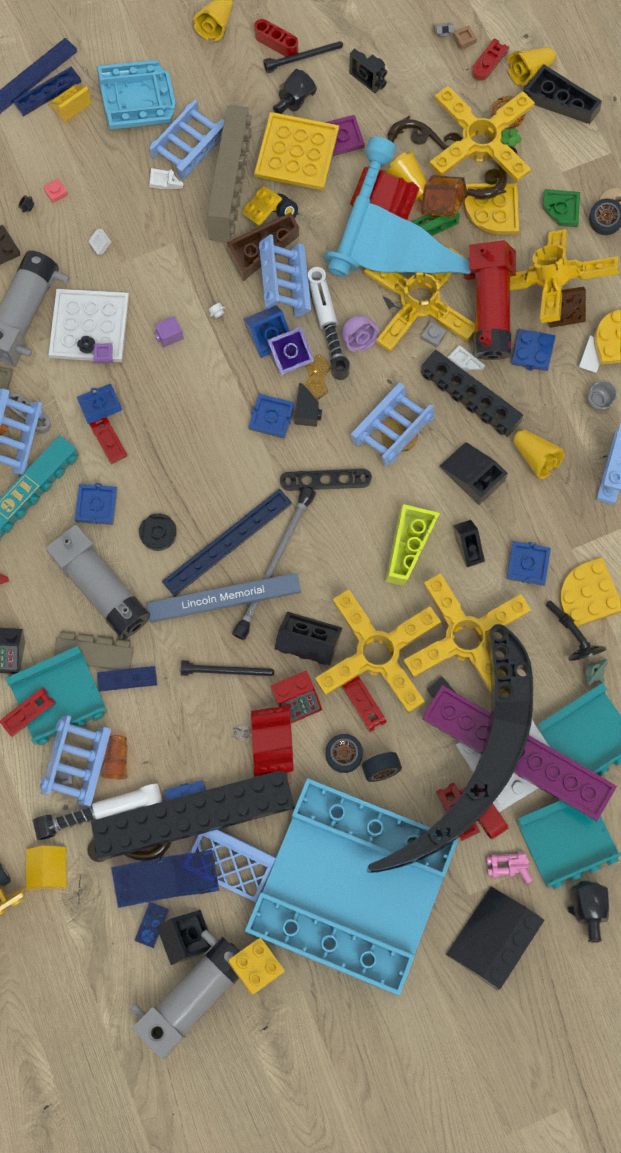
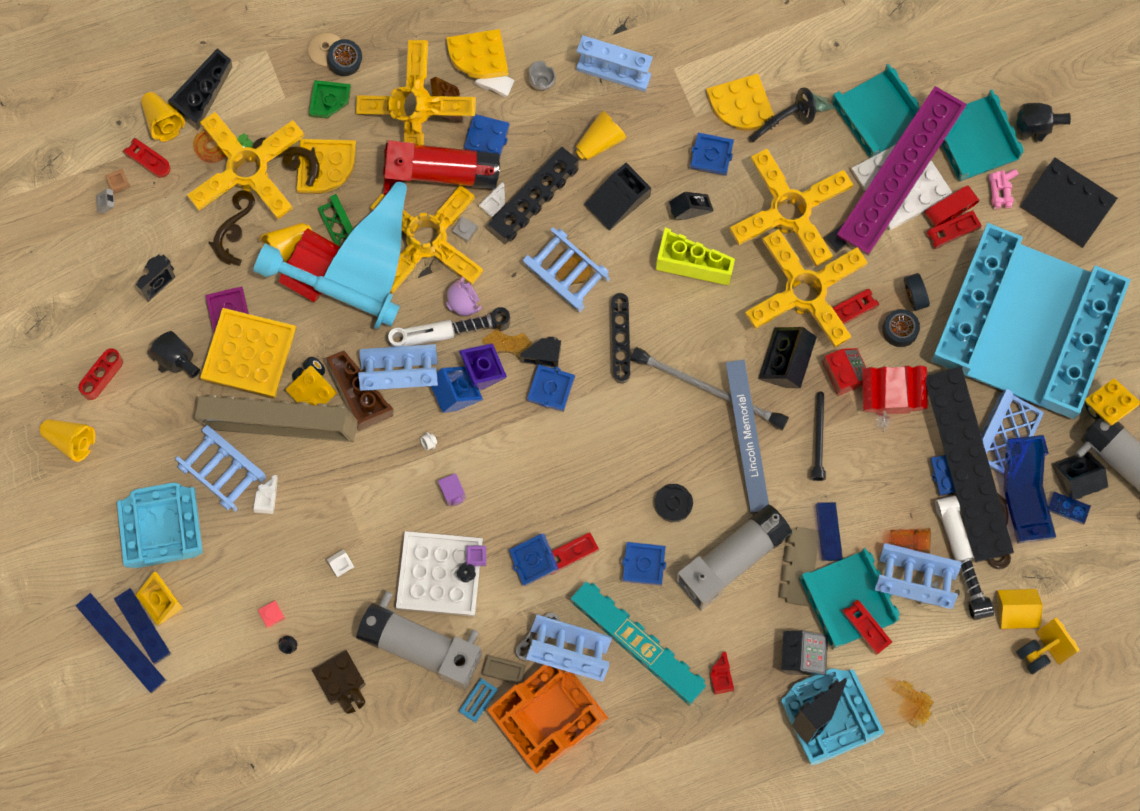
camera: 90 degrees left, 0 degrees up
dark blue tile [162,489,292,597] -> none
black piece [263,41,343,73] -> none
black beam [366,624,533,873] -> none
clear orange slope [421,175,468,217] -> none

